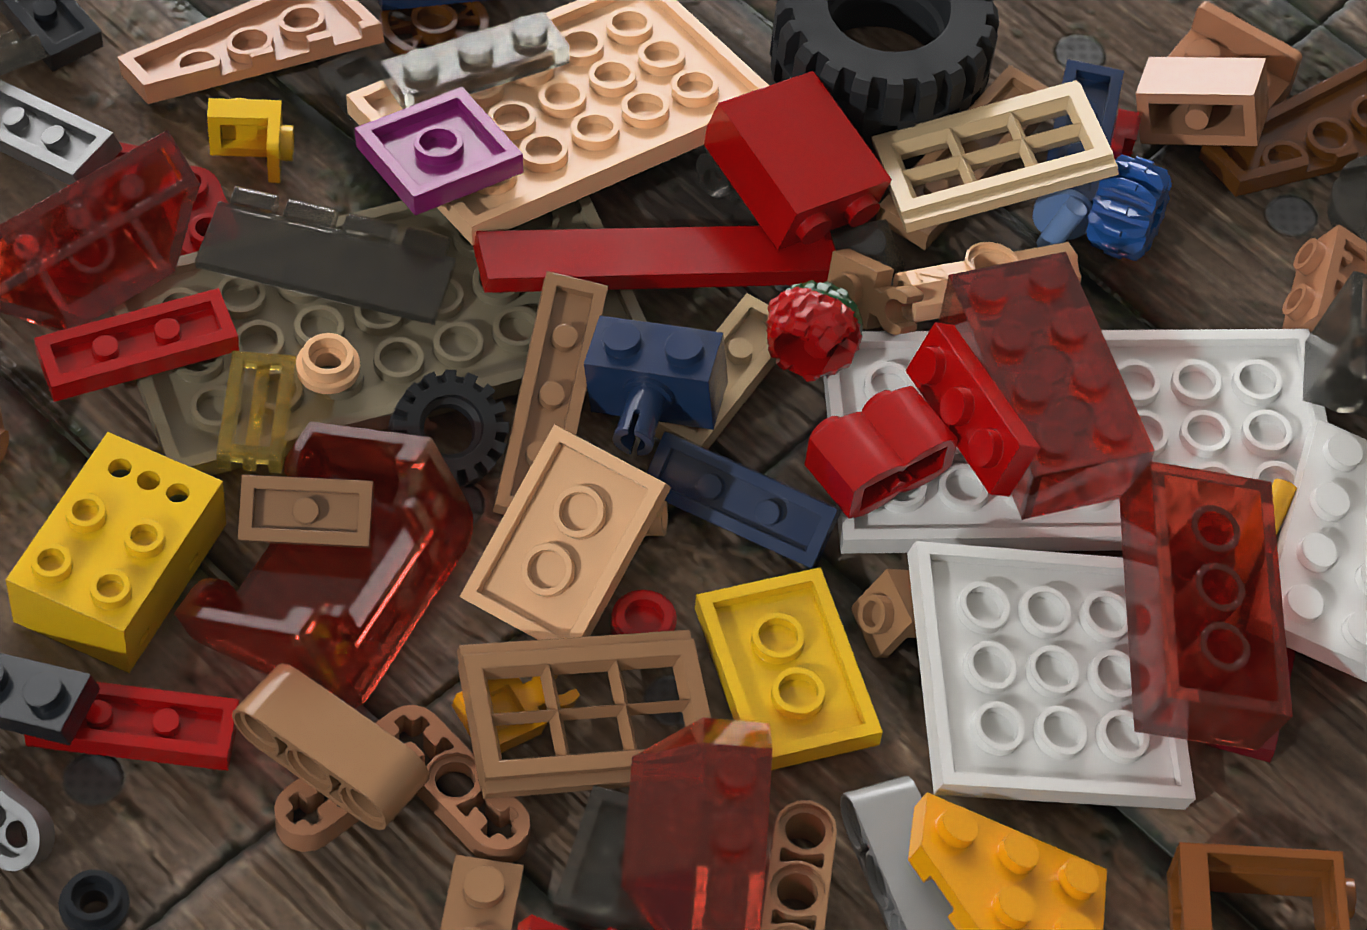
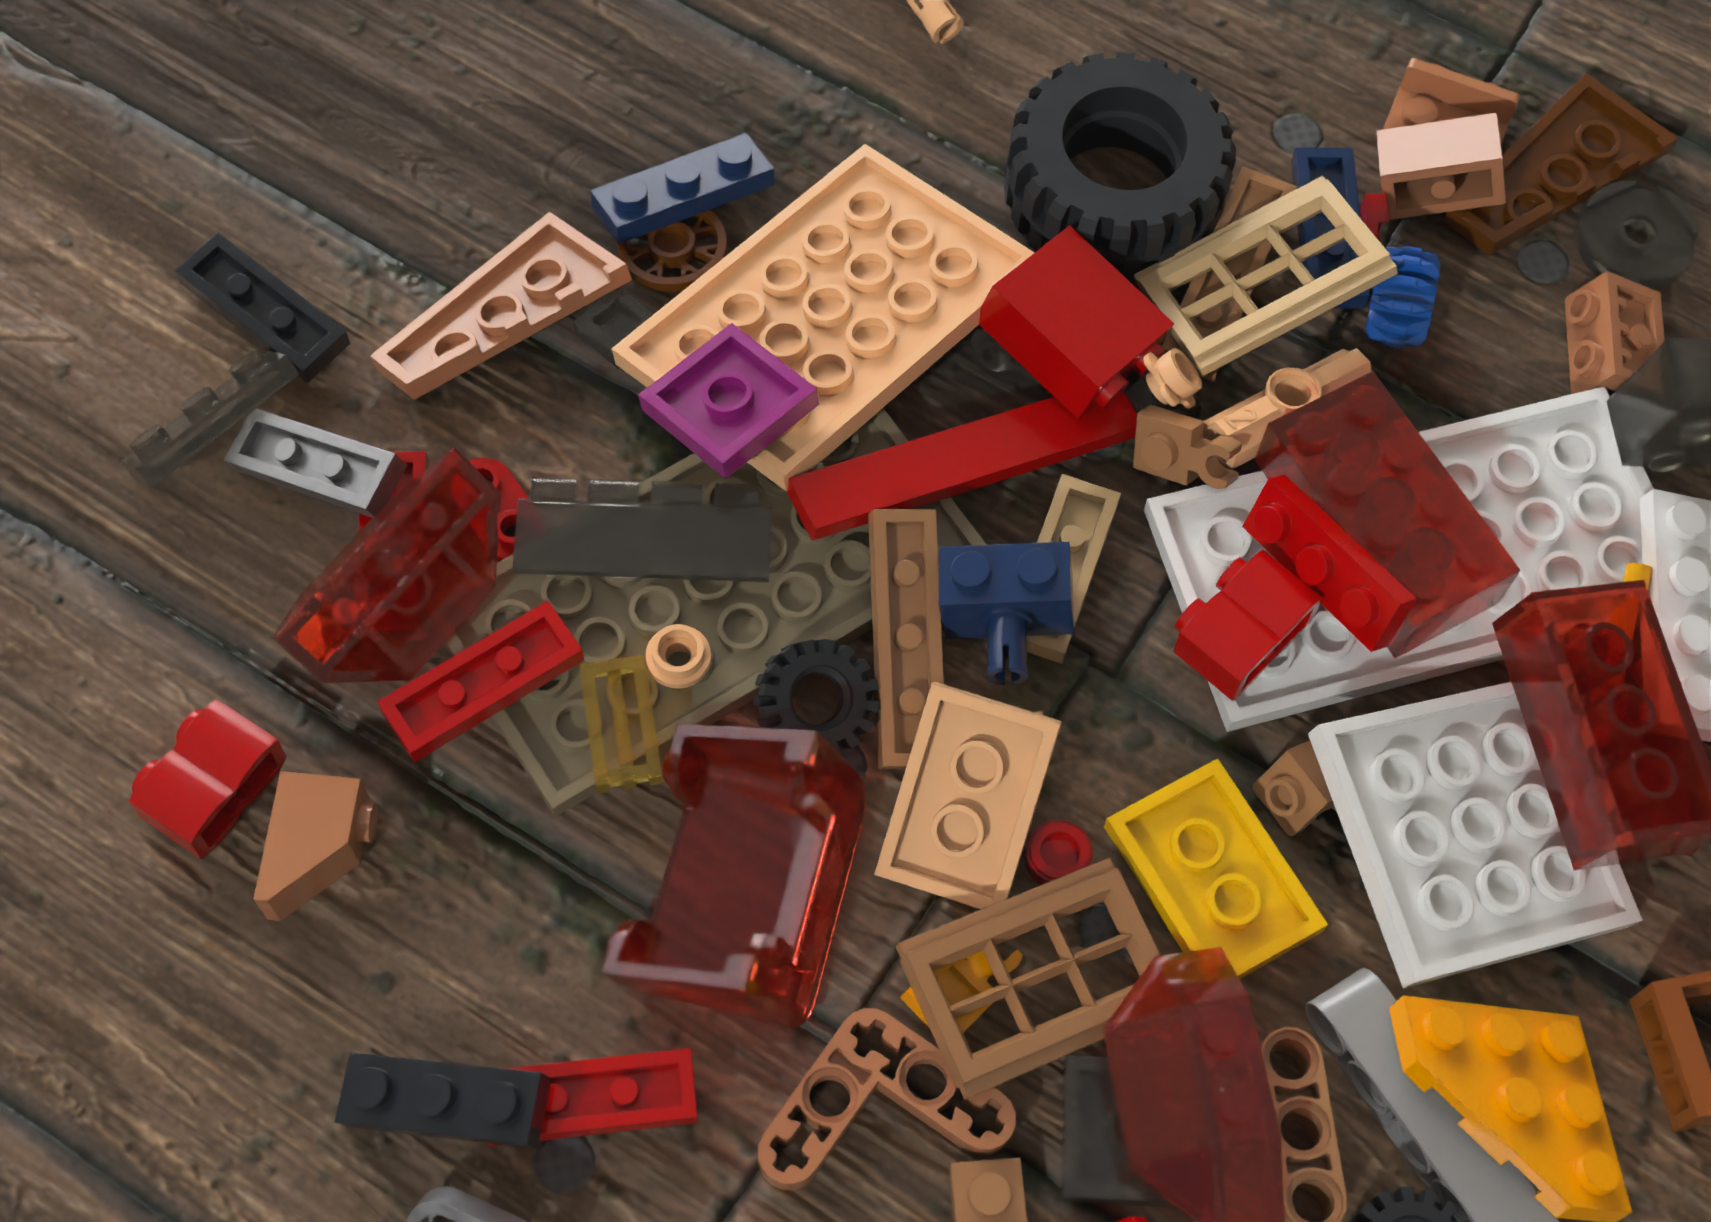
camera: 10 degrees left, 10 degrees up
yellow piece [5,432,226,673] -> none
yellow bracket [207,98,294,183] -> none
medium nougat beam [232,663,430,830] -> none
medium nougat plate [238,475,375,548] -> none
clear smoke plate [381,12,570,109] -> none
dark blue plate [647,431,842,569] -> none
red piece [765,280,863,382] -> none
medium blue plate [1033,189,1092,247] -> none
none -> light nougat plate [1144,348,1202,409]

